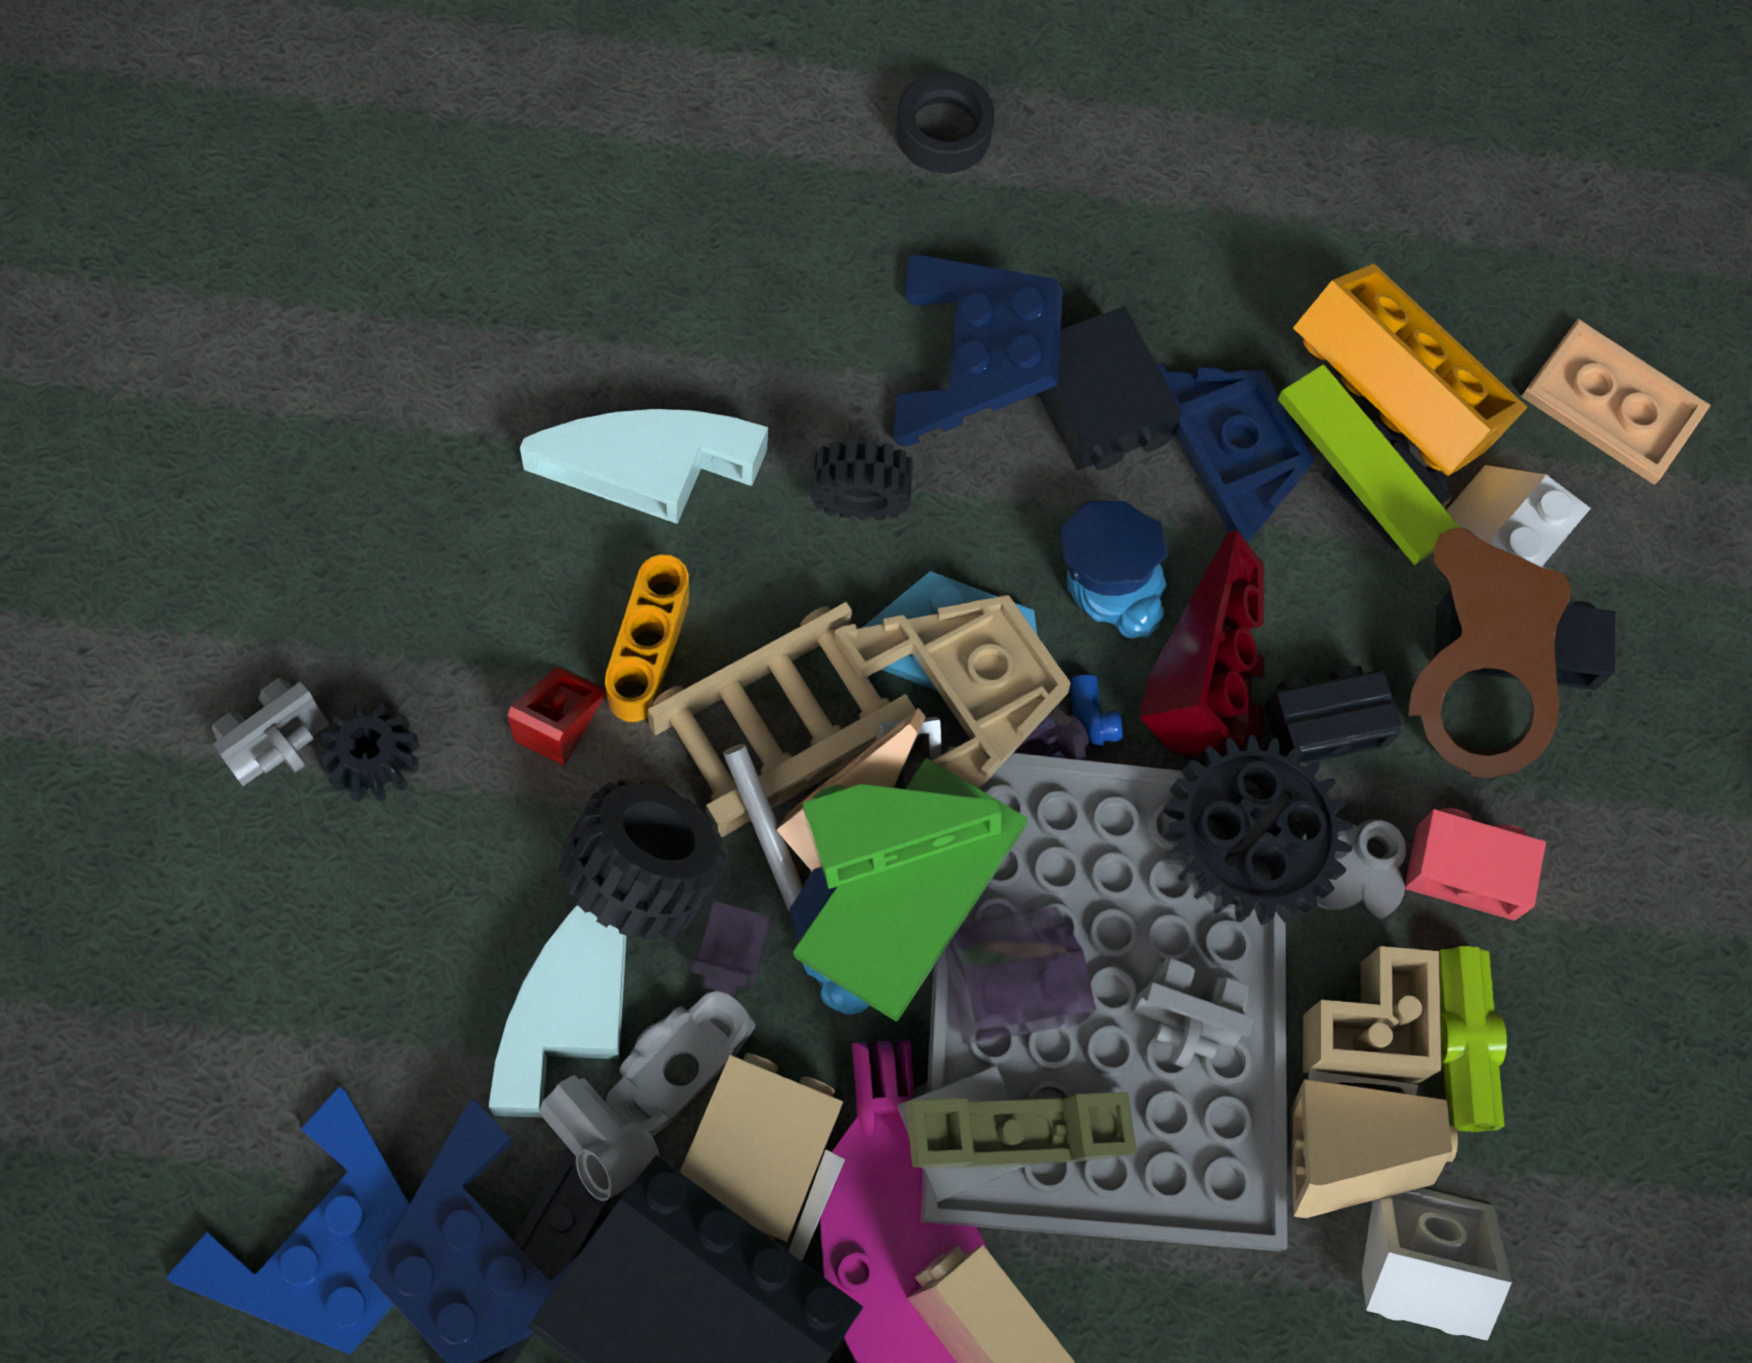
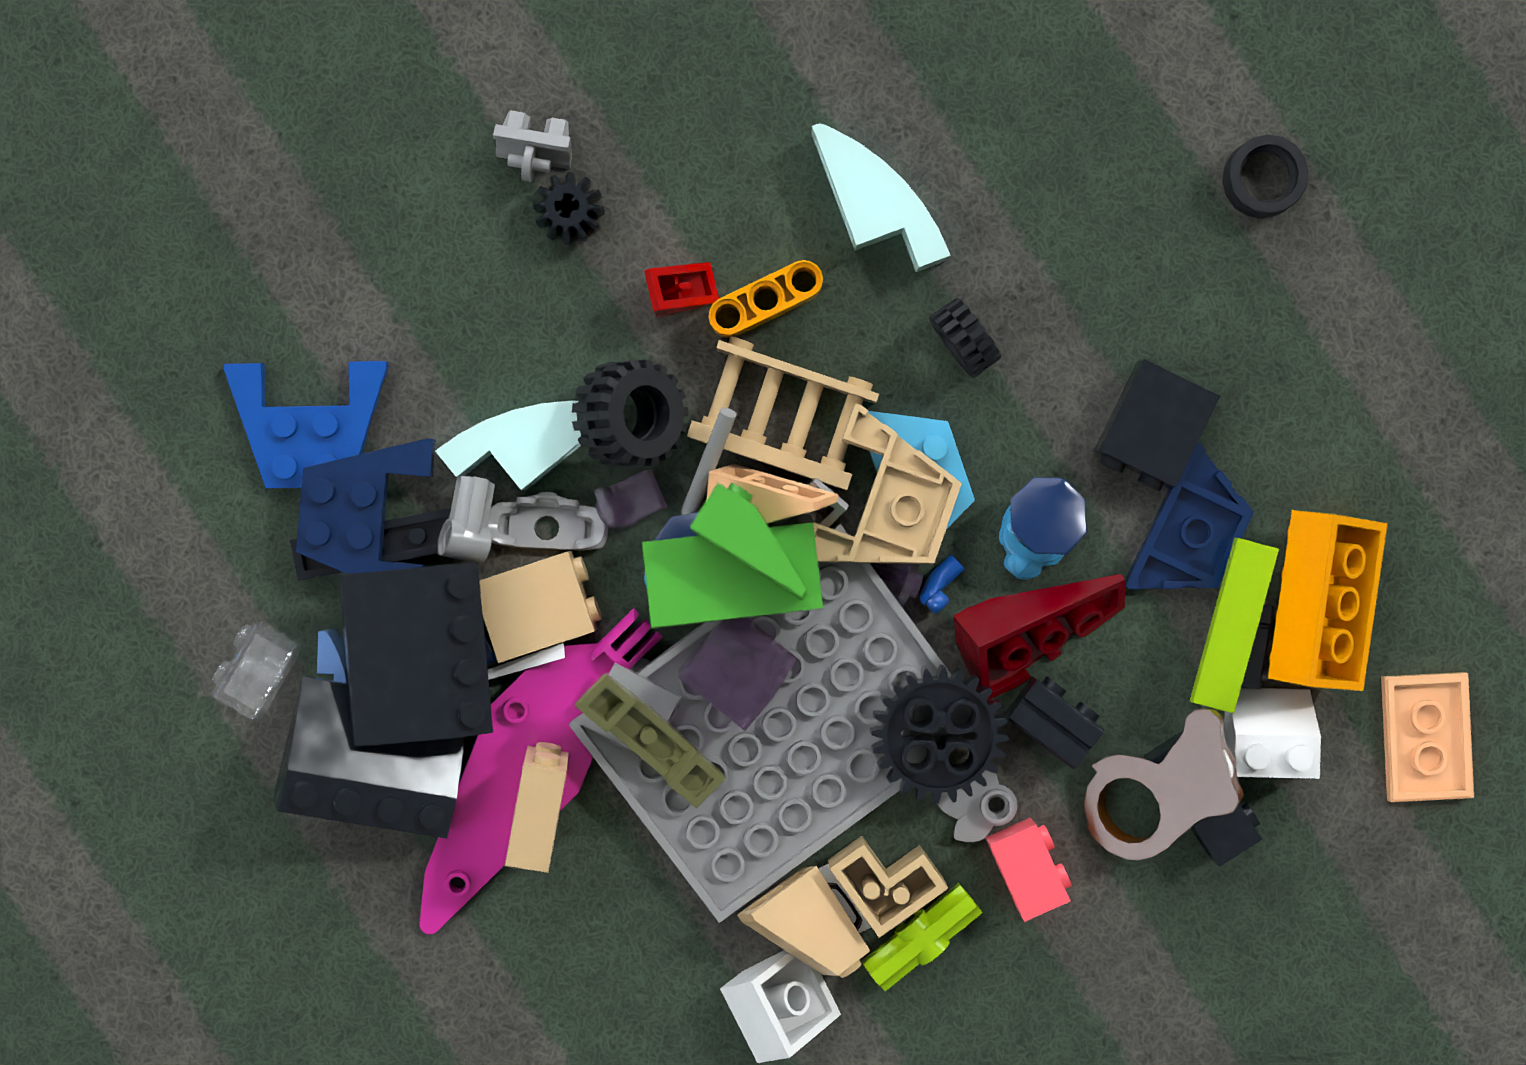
camera: 60 degrees right, 20 degrees up
dark blue wing [893,254,1063,446] -> none
light grey hips [1132,958,1256,1068] -> none

